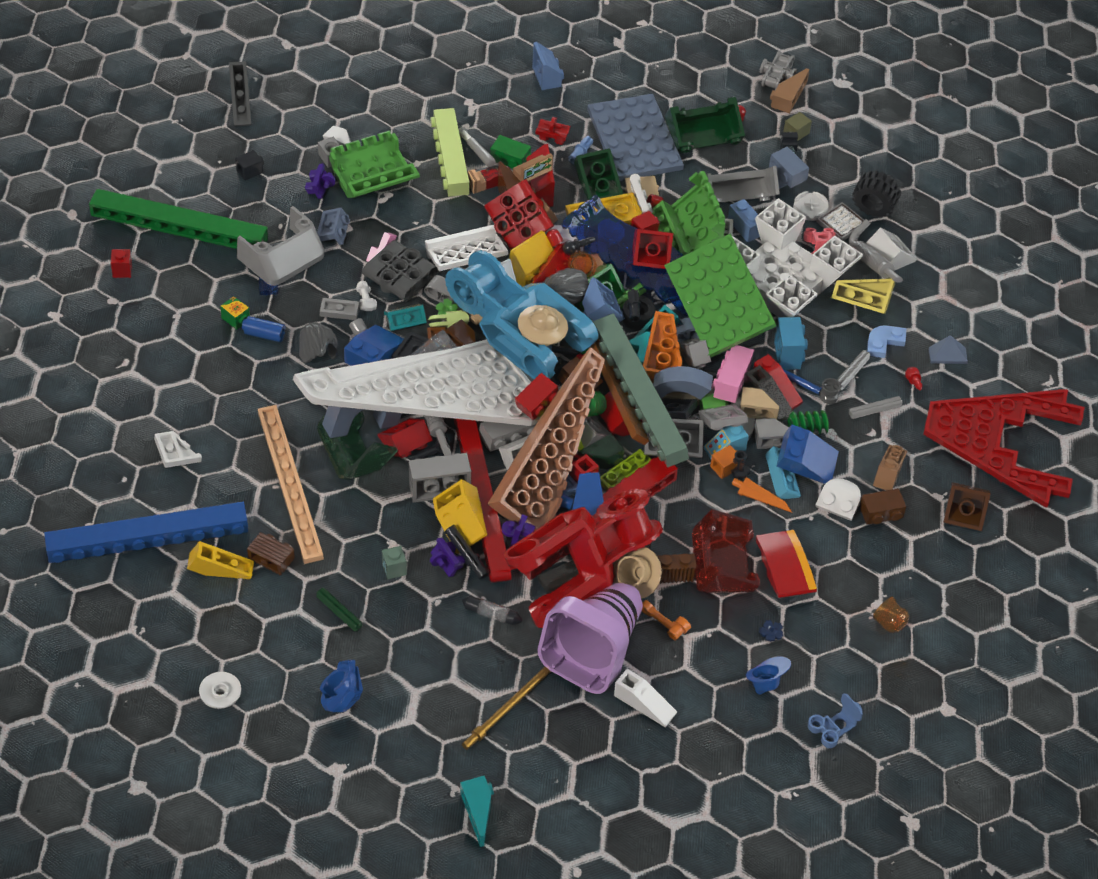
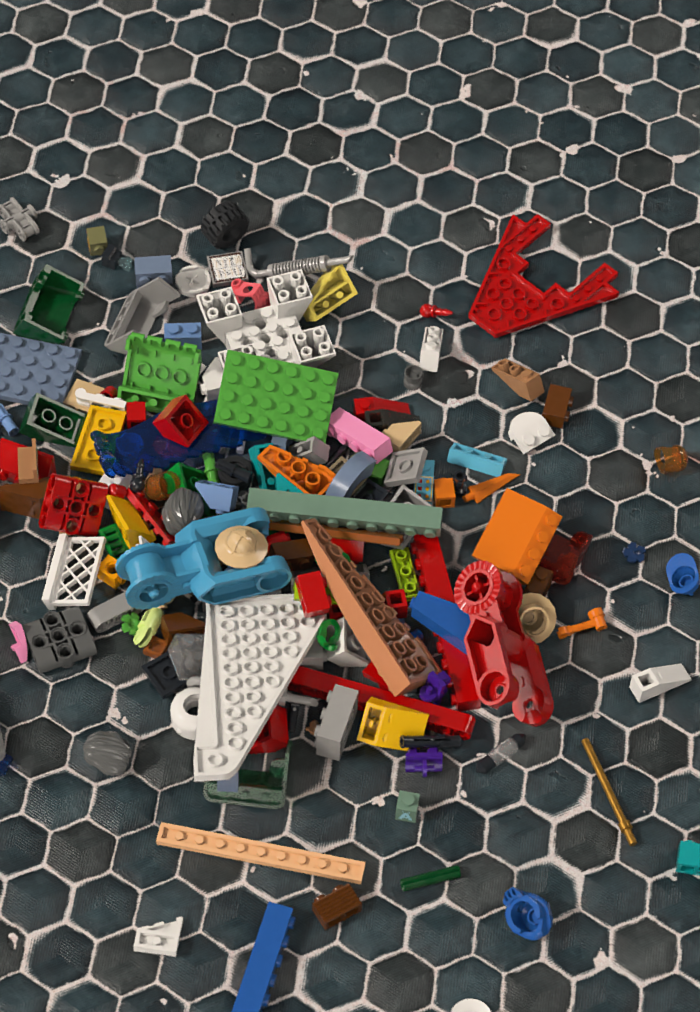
camera: 60 degrees left, 5 degrees up
yellow slope [187,541,254,579] -> none
green brick [220,296,250,330] -> none
blue brick [242,316,286,343] -> none
light grey plate [320,298,359,320] -> none
blue slope [344,325,404,366] -> none
light grey piece [349,318,367,336] -> none
white bar [356,281,377,311] -> none
teal panel [384,304,427,331] -> none
lavender cone [538,583,643,694] -> none
clear green slope [579,434,624,469] -> none
light grey slope [754,418,789,449] -> none
red slope [756,530,817,598] -> none
medium nougat slope [770,68,810,114] -> none
dark azure brick [774,317,808,370] -> none
blue slope [776,425,839,484] -> none
blue bar [782,368,821,395] -> none
green piece [787,410,829,434] -> none
light grey axle [837,350,870,391] -> none
light grey axle [849,396,902,419] -> none
white slope [866,227,917,270] -> none
light blue plate [867,325,906,358] -> none
sand blue slope [928,335,968,364] -> none
reddish brown slope [943,482,991,531] -> none
none -> green piece [316,619,340,651]
none -> white slope [419,326,444,372]
none -> orange slope [471,488,563,585]

